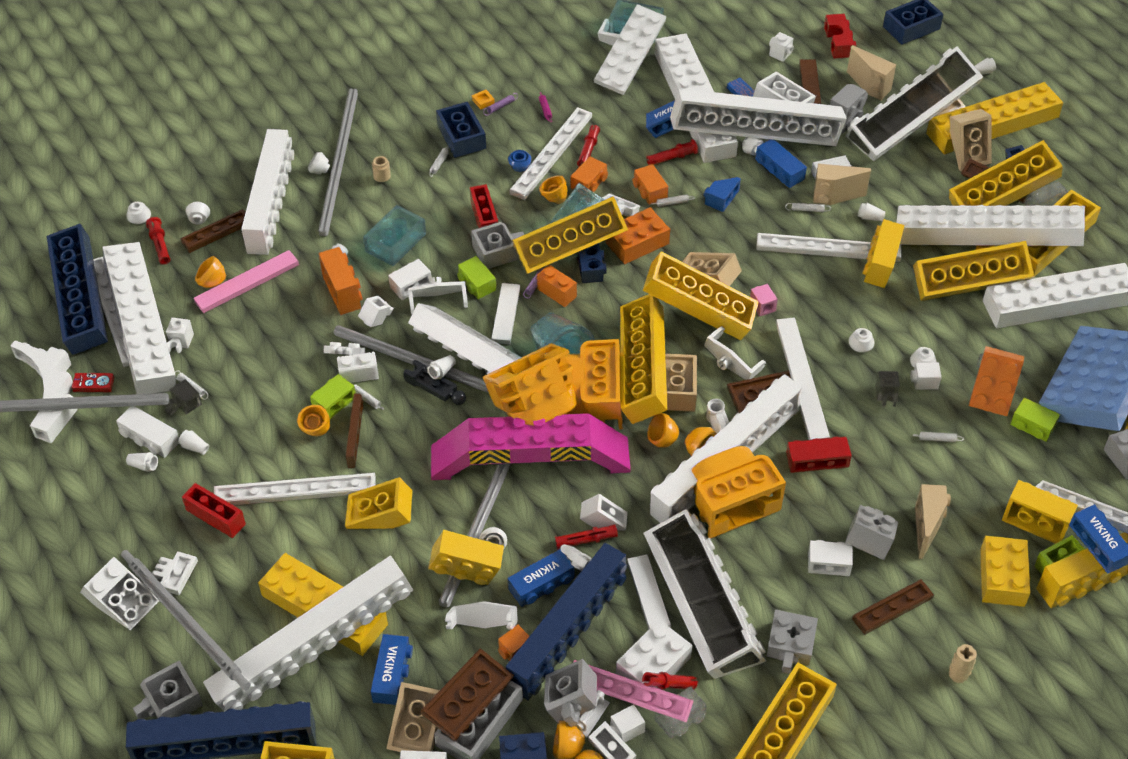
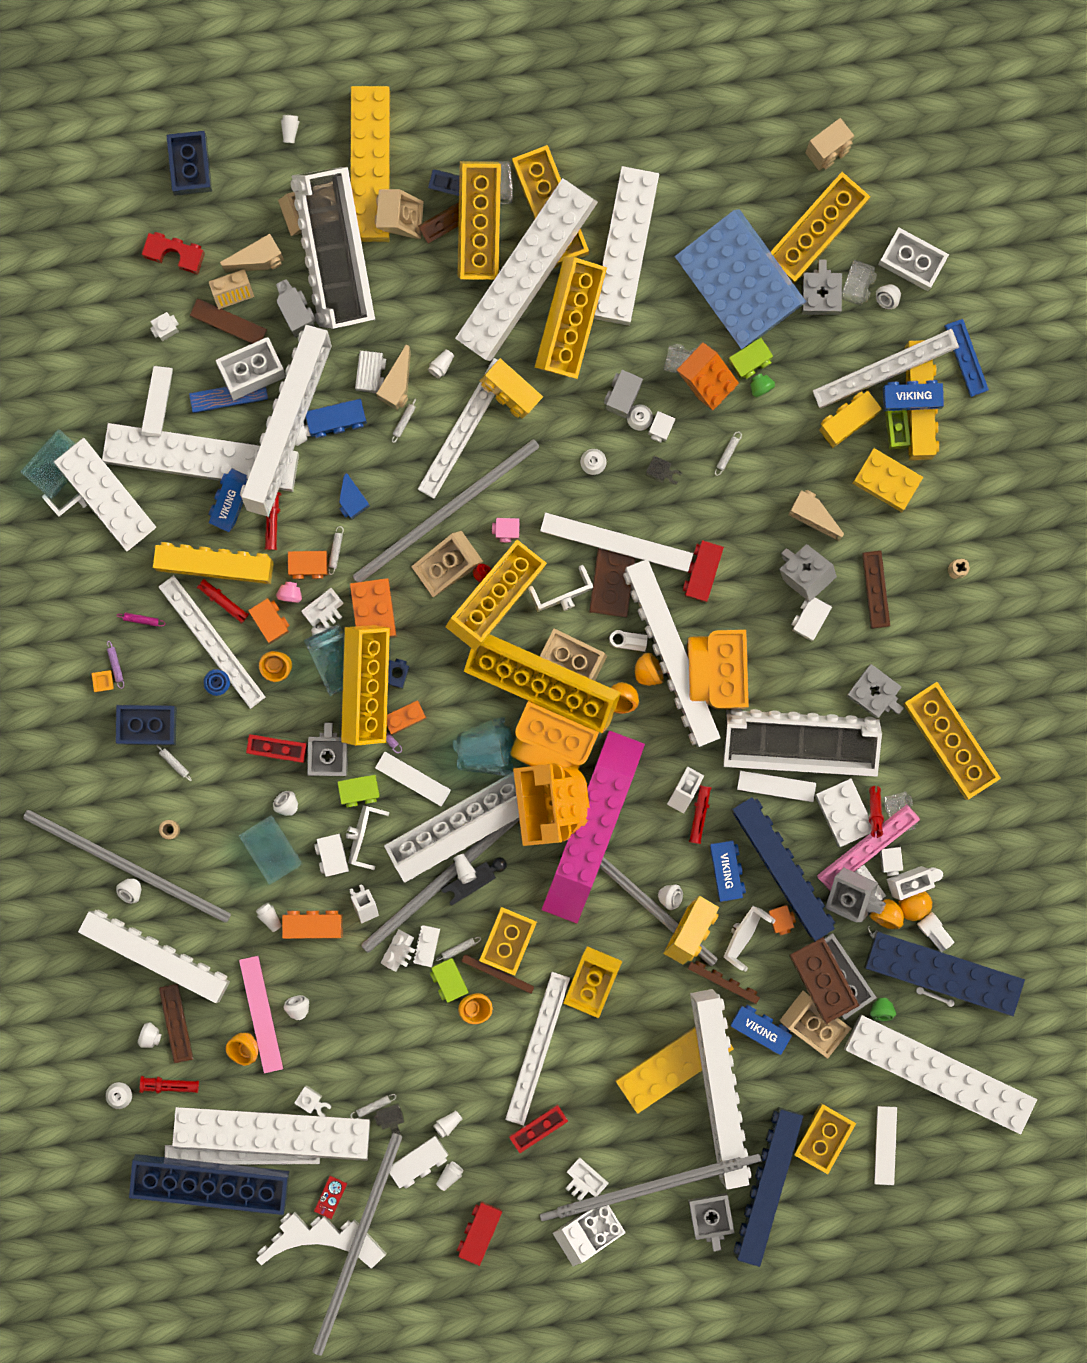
camera: 70 degrees left, 35 degrees up
white hinge [561,545,592,571] -> none
none -> white tile [141,366,173,437]
none -> yellow brick [153,542,274,584]
none -> tan brick [209,269,255,309]
none -> white cone [273,791,298,816]
none -> bright pink cone [276,582,302,603]
none -> white cone [283,995,309,1020]
none -> light grey axle [353,439,539,583]
none -> red brick [457,1201,503,1266]
none -> yellow brick [479,907,537,976]
none -> light grey brick [604,370,643,419]
none -> reddish brown plate [687,960,760,1004]
none -> bright green cone [750,373,775,398]

